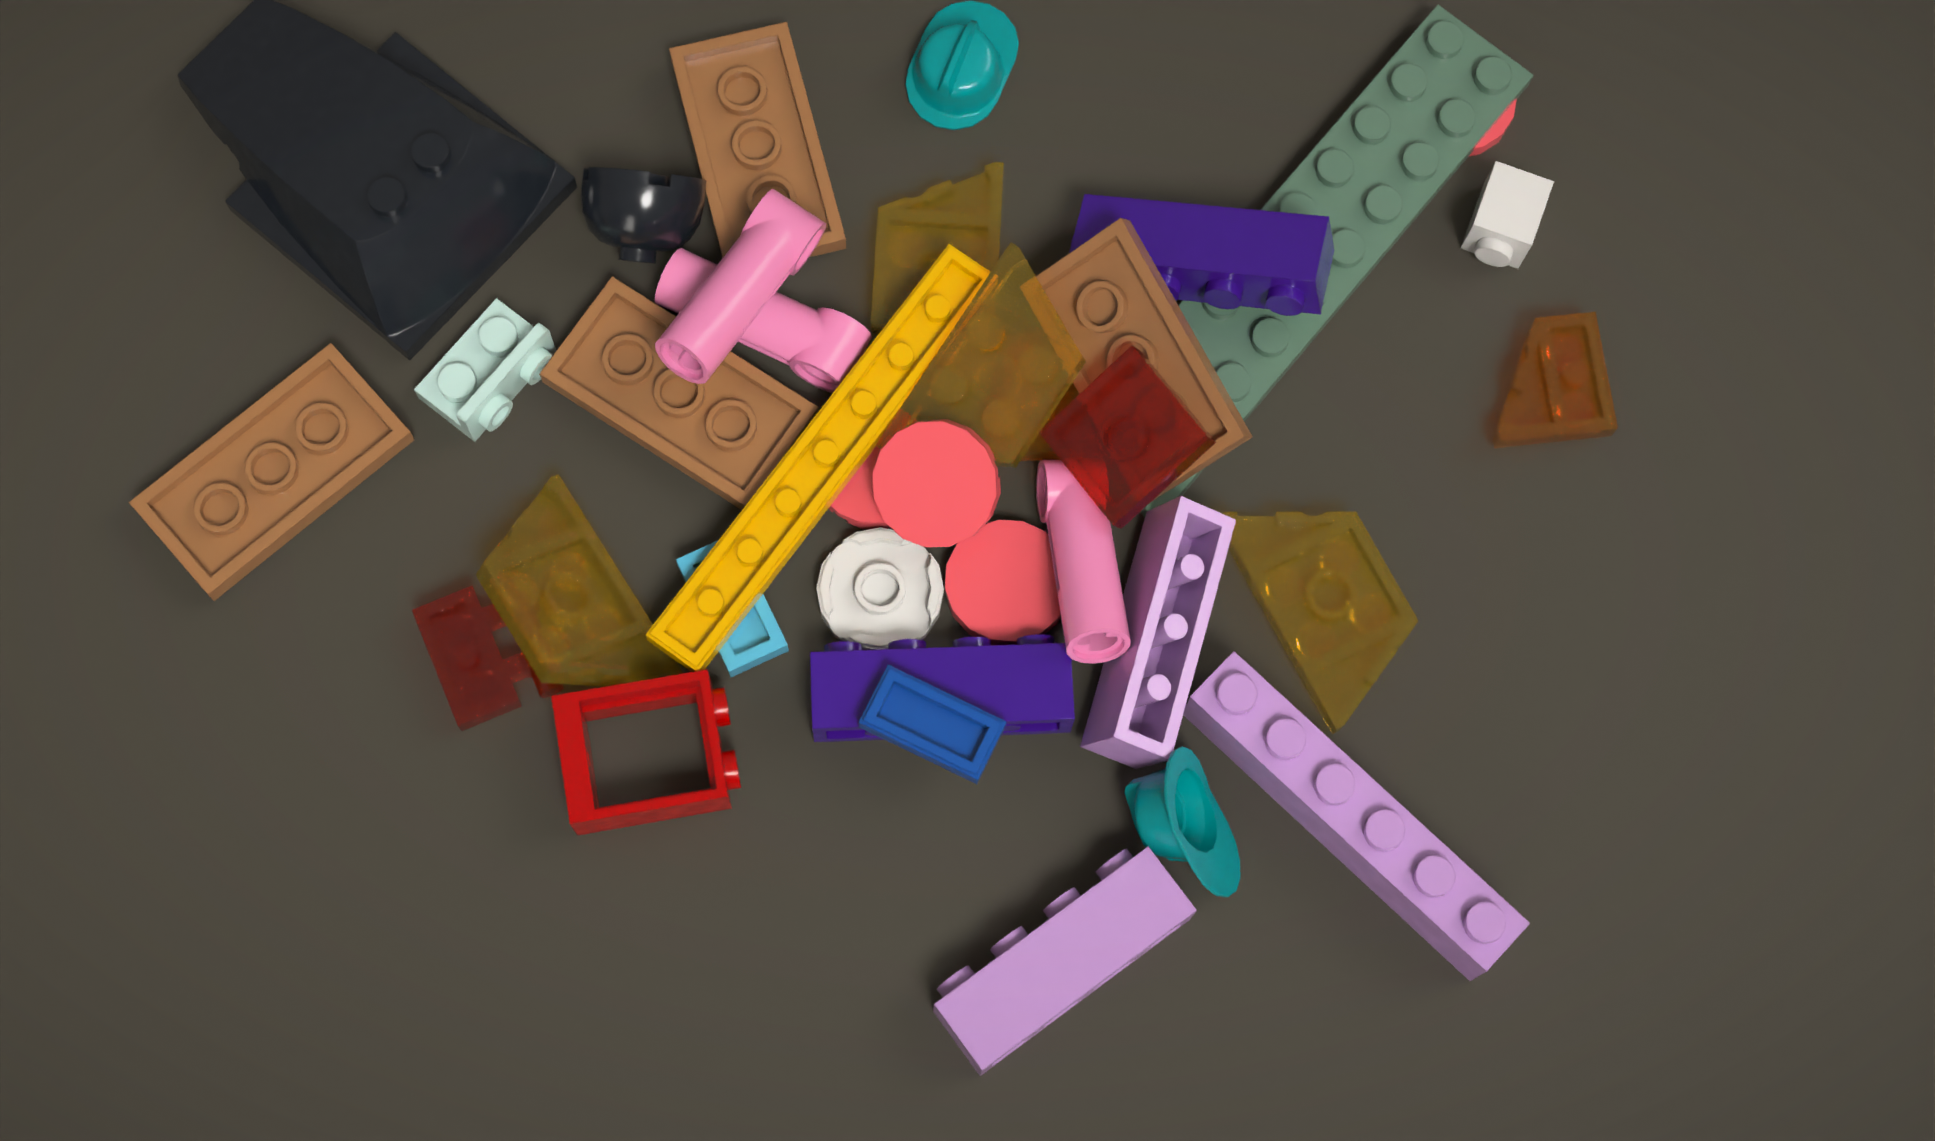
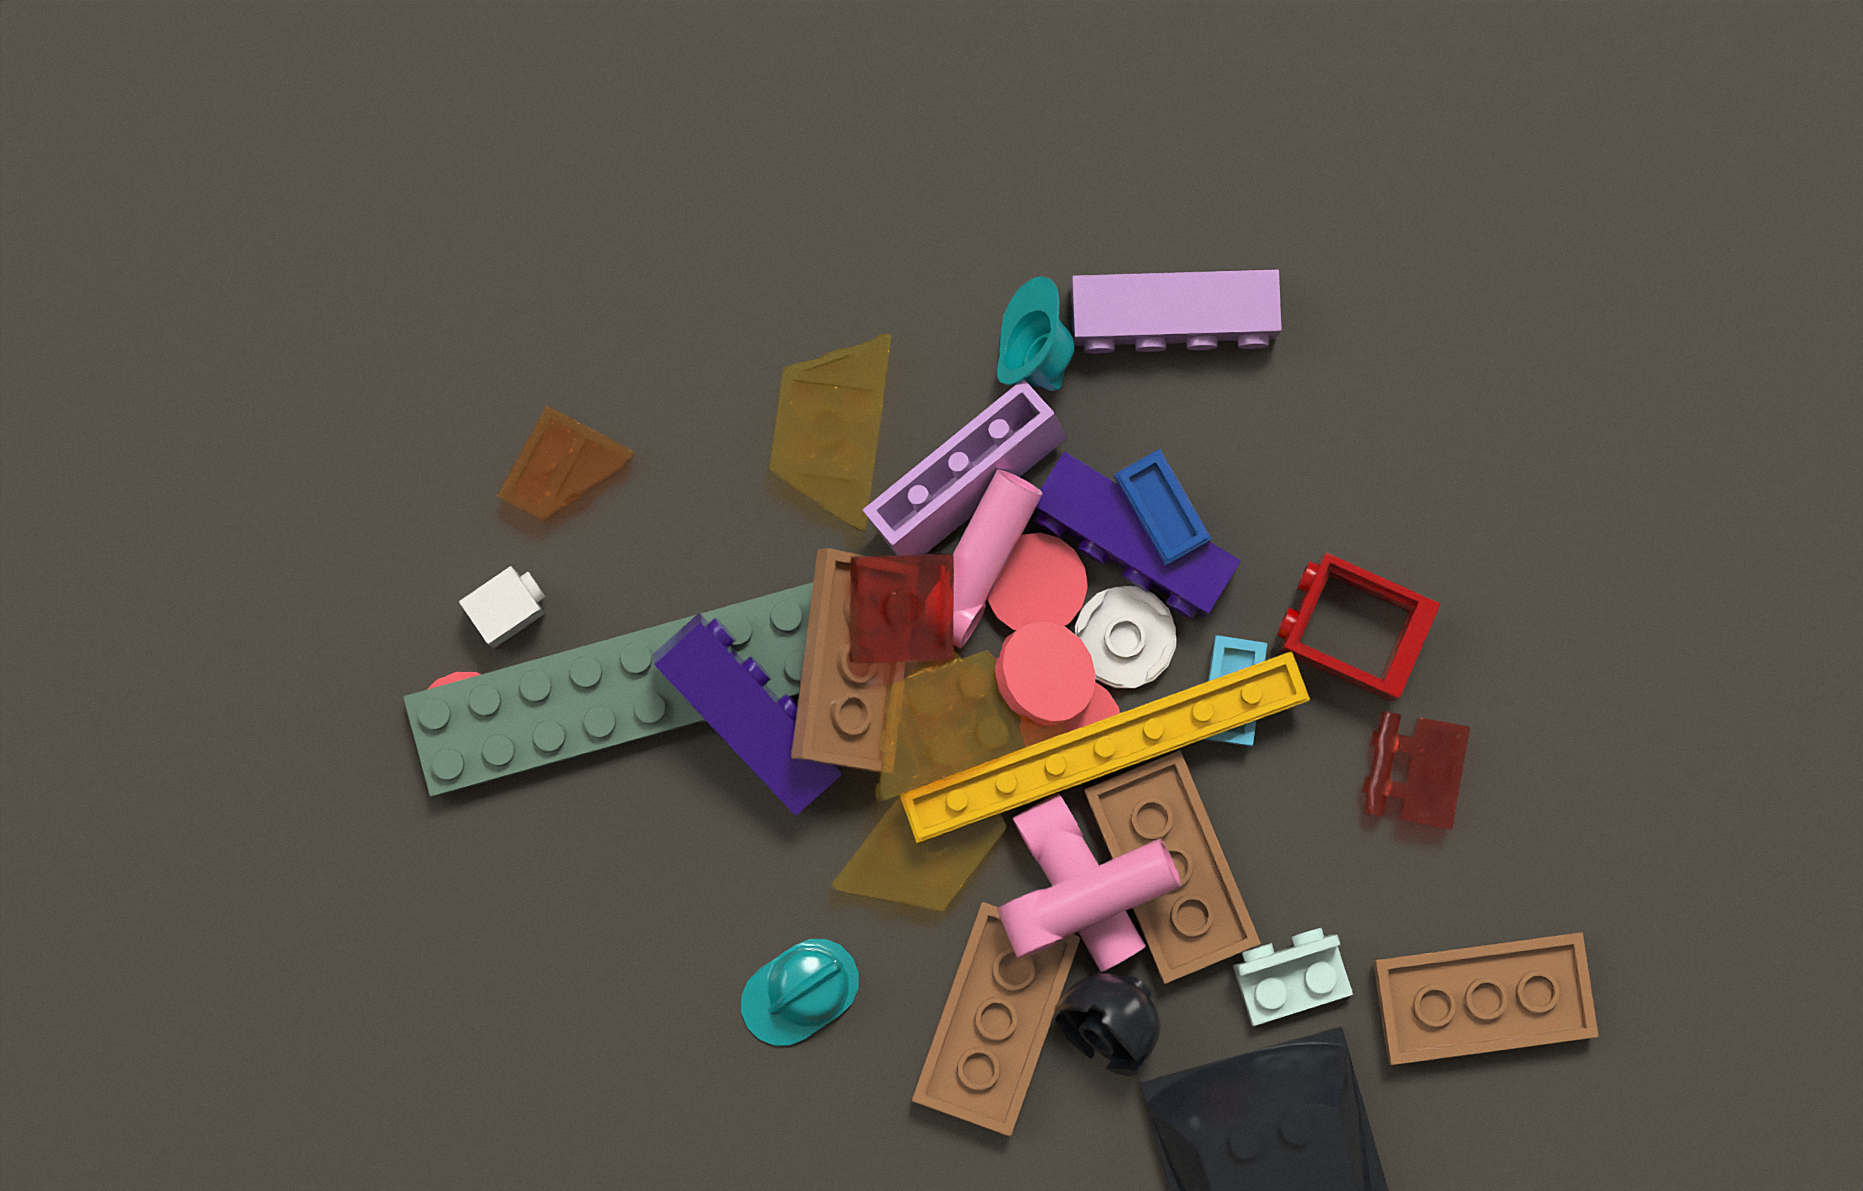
camera: 145 degrees left, 10 degrees up
clear yellow wing [476,474,683,687] -> none
lavender brick [1183,651,1530,981] -> none

